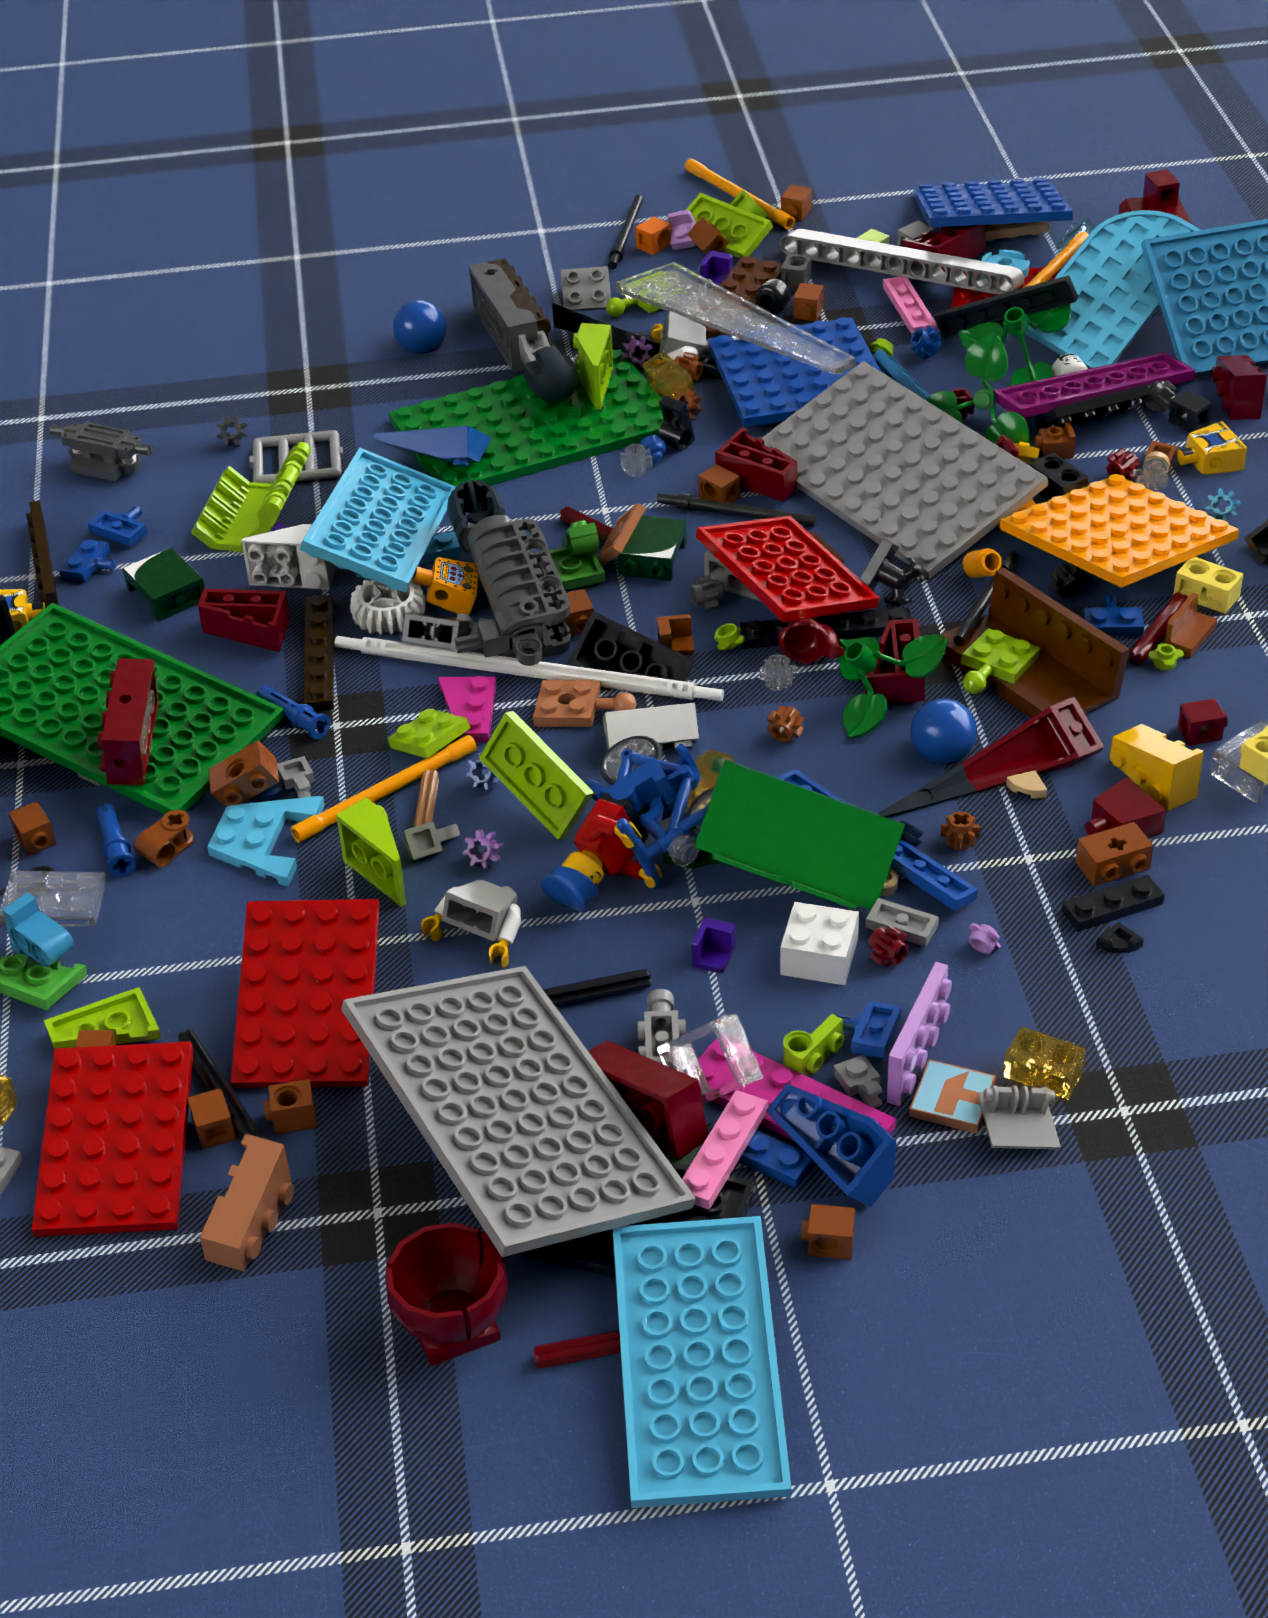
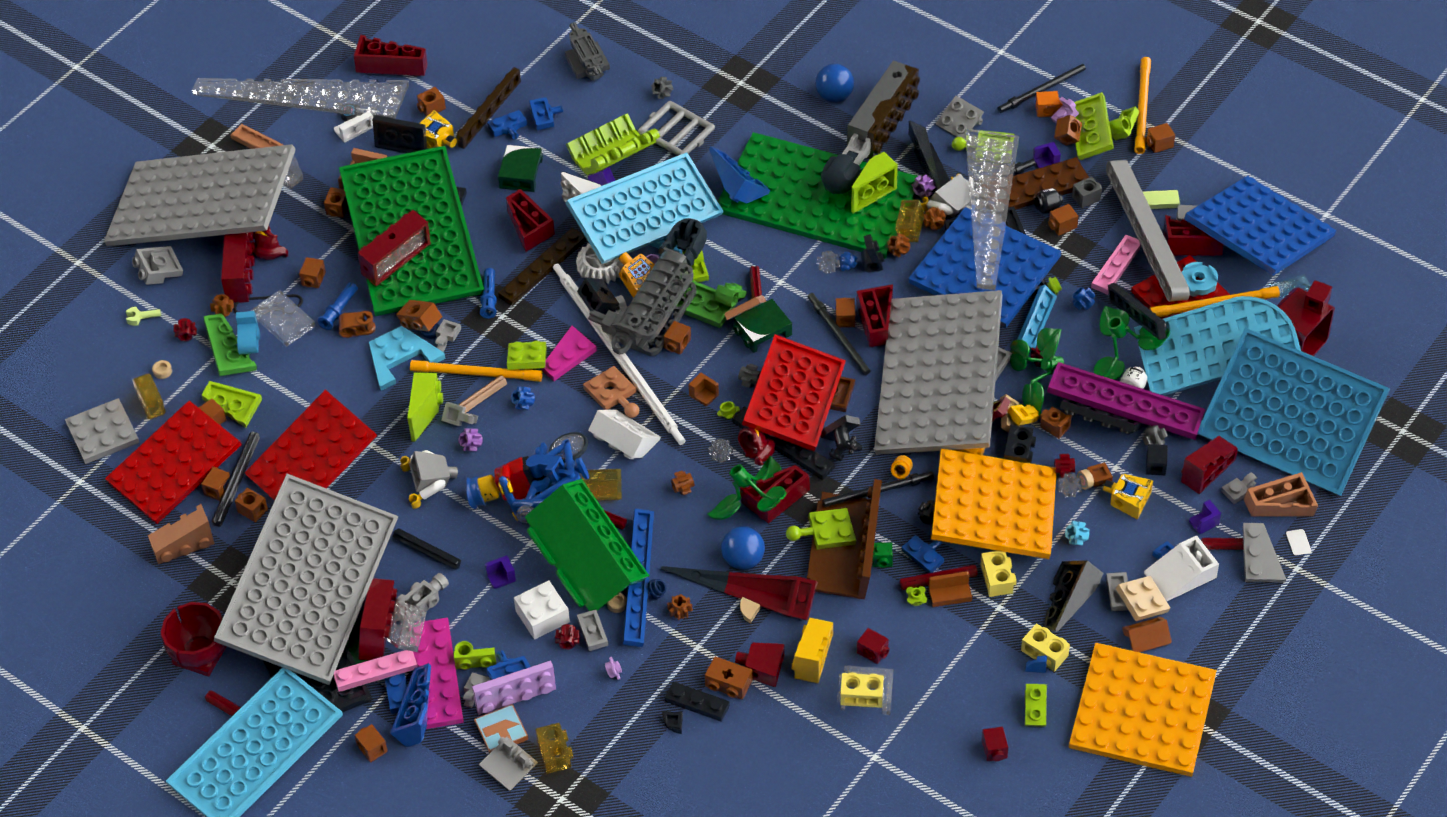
camera: 45 degrees right, 10 degrees up
lime plate [479,711,594,840] -> none
black wedge [568,611,695,682] -> none

